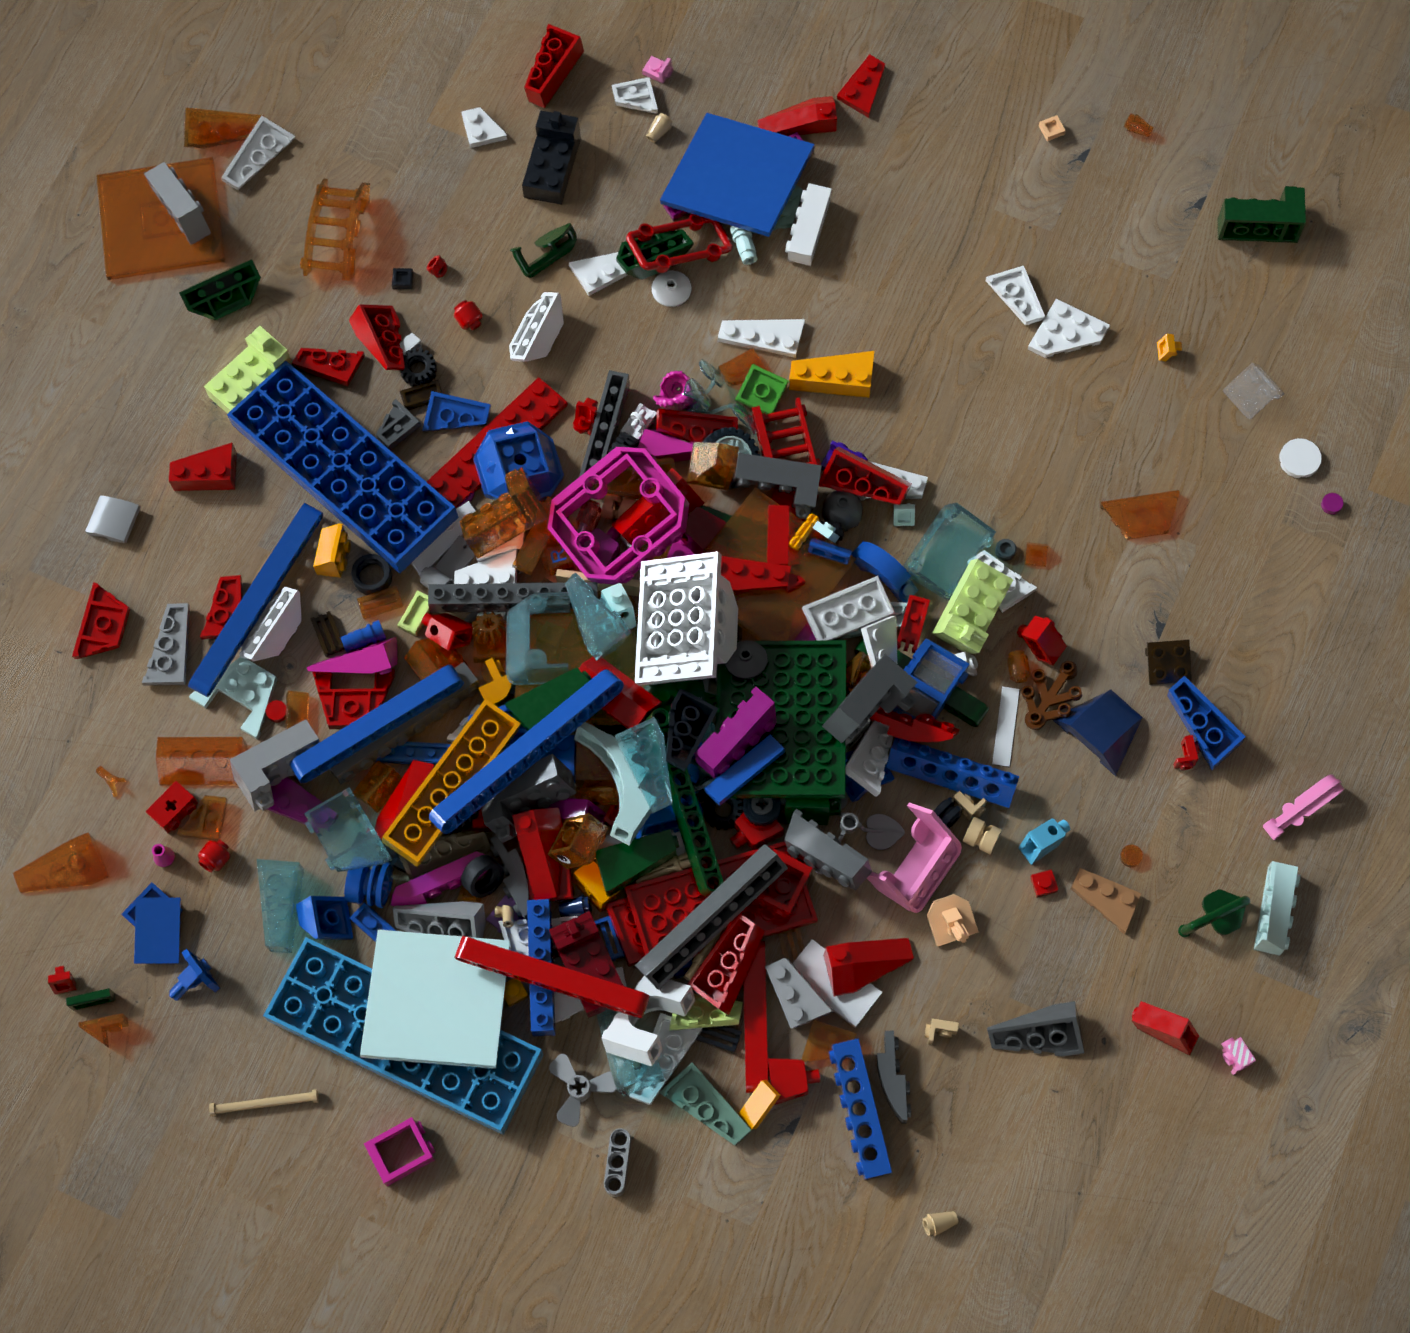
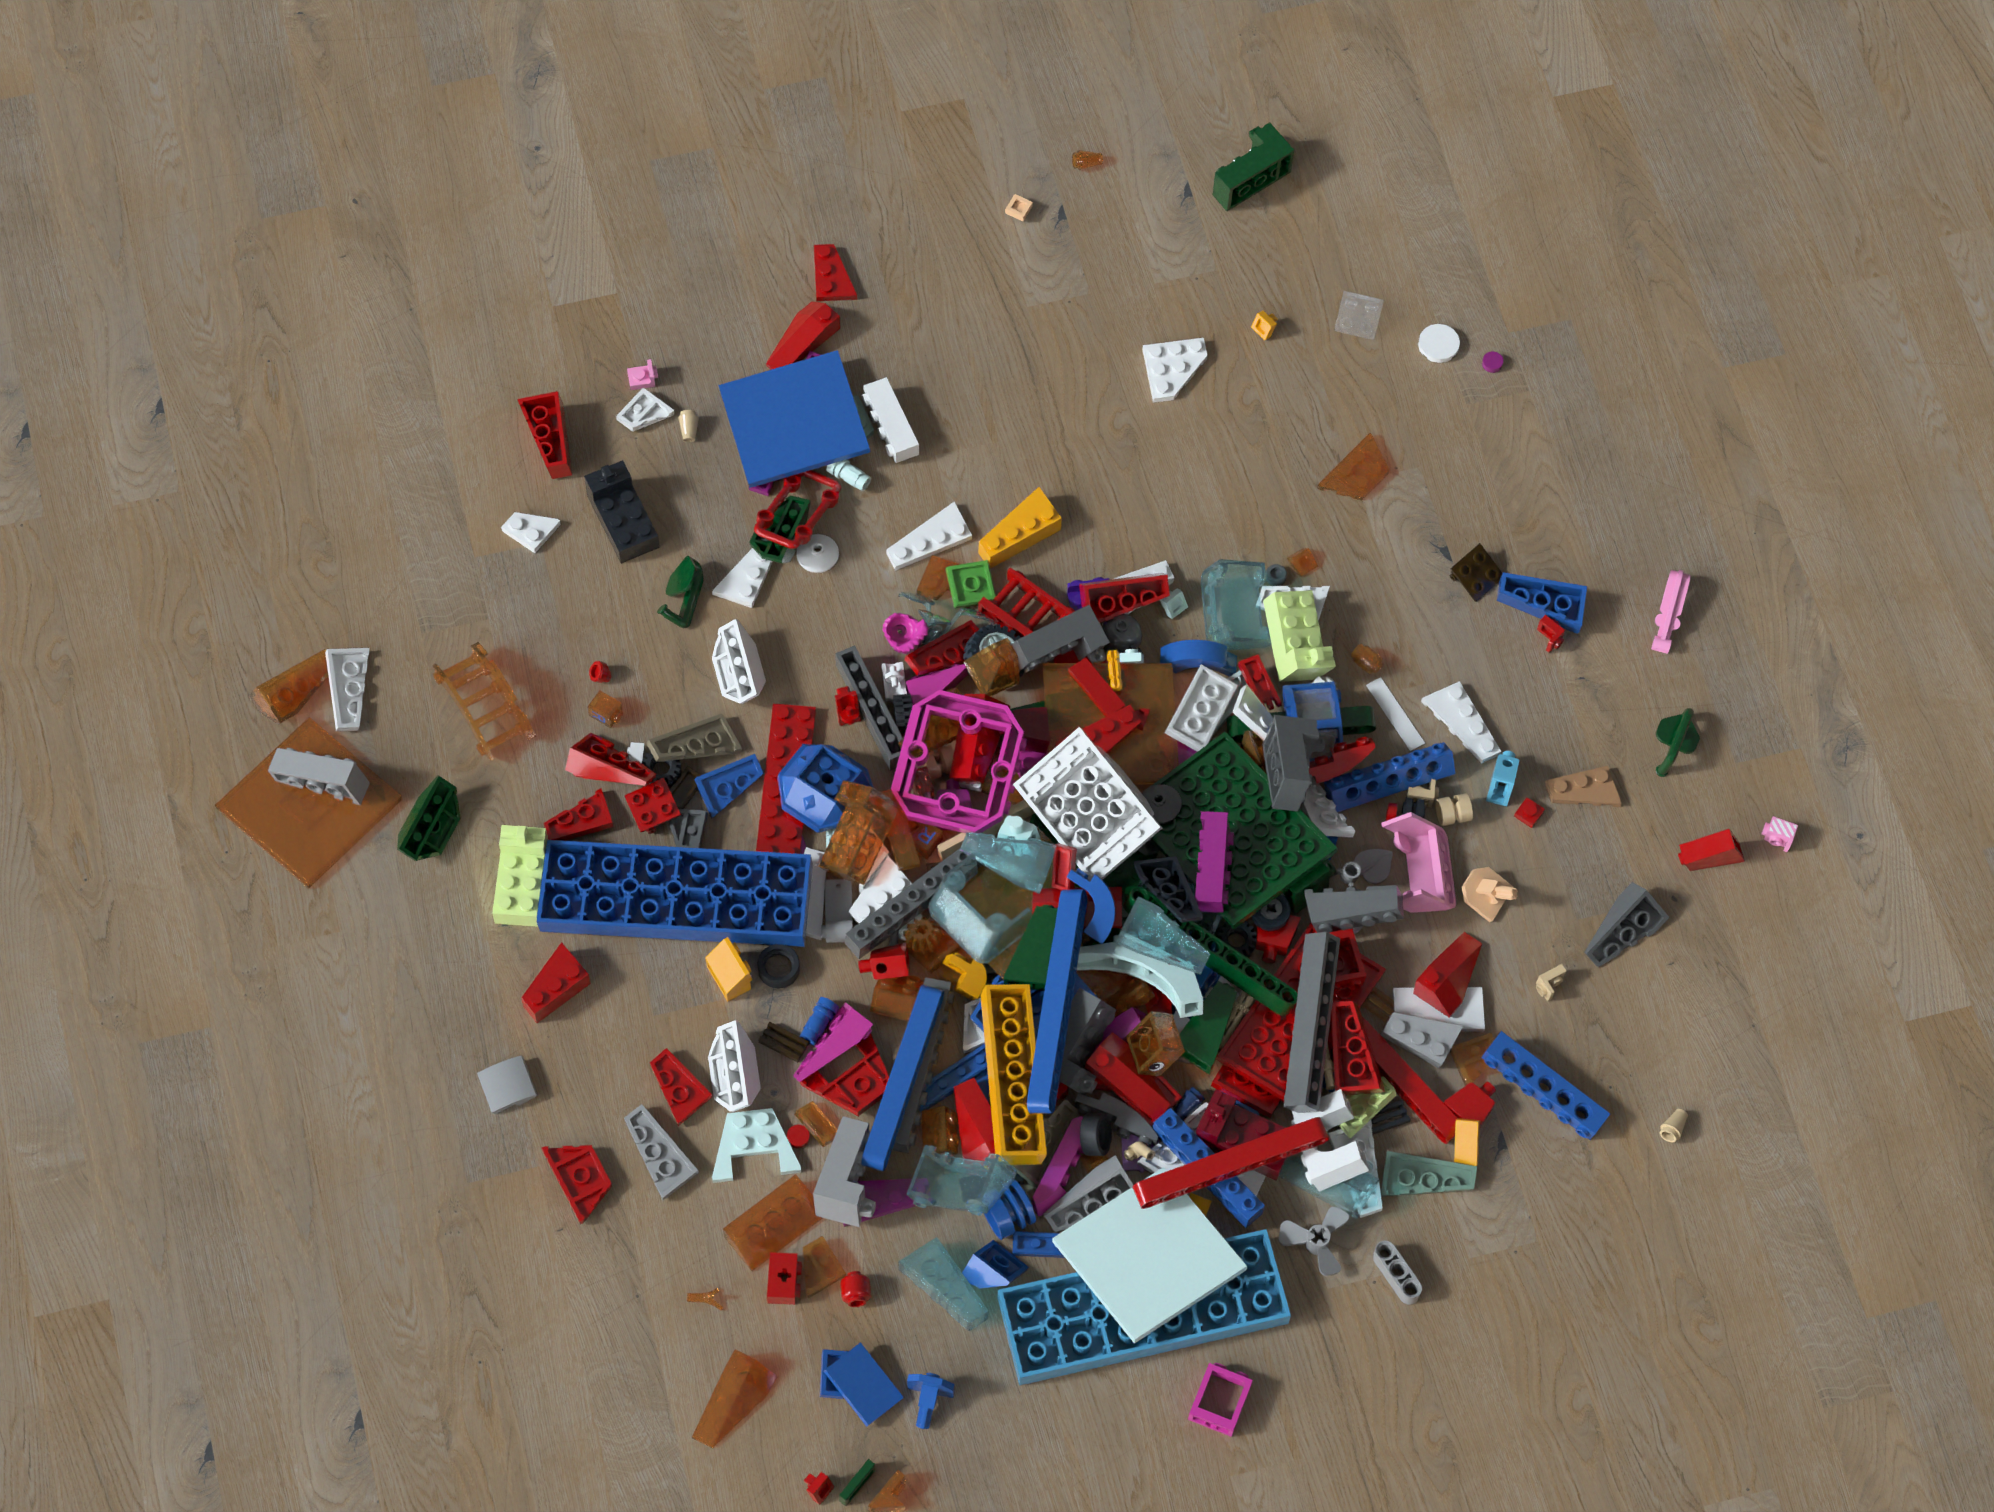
camera: 45 degrees left, 5 degrees down
dark pink cone [152,844,175,867] -> none
blue beam [188,503,324,697] -> none
tan bar [209,1089,319,1117] -> none
clear orange tile [357,586,404,619] -> none
black tile [392,268,414,289] -> none
yellowish green tile [397,590,430,636] -> none
red head [453,300,483,331] -> none
light orange hinge [572,859,620,912] -> none
blue tile [705,735,785,806] -> none
blue slope [808,538,852,565] -> none
dark grey slope [876,1030,911,1124] -> none
white wing [986,266,1045,326] -> none
red brick [1017,616,1067,666] -> none
reddish brown plant [1021,661,1082,730] -> none
dark blue wedge [1052,689,1143,776] -> none
clear orange tile [1120,844,1143,867] -> none
light aqua wedge [1254,861,1300,956] -> none
none -> clear orange brick [588,690,623,728]
none -> red hinge [624,778,681,834]
none -> dark tan wing [646,713,742,762]
none -> red tile [1052,843,1077,890]
none -> blue arch [1066,868,1115,944]
none -> red tile [1386,802,1397,821]
none -> white wing [1421,681,1501,764]

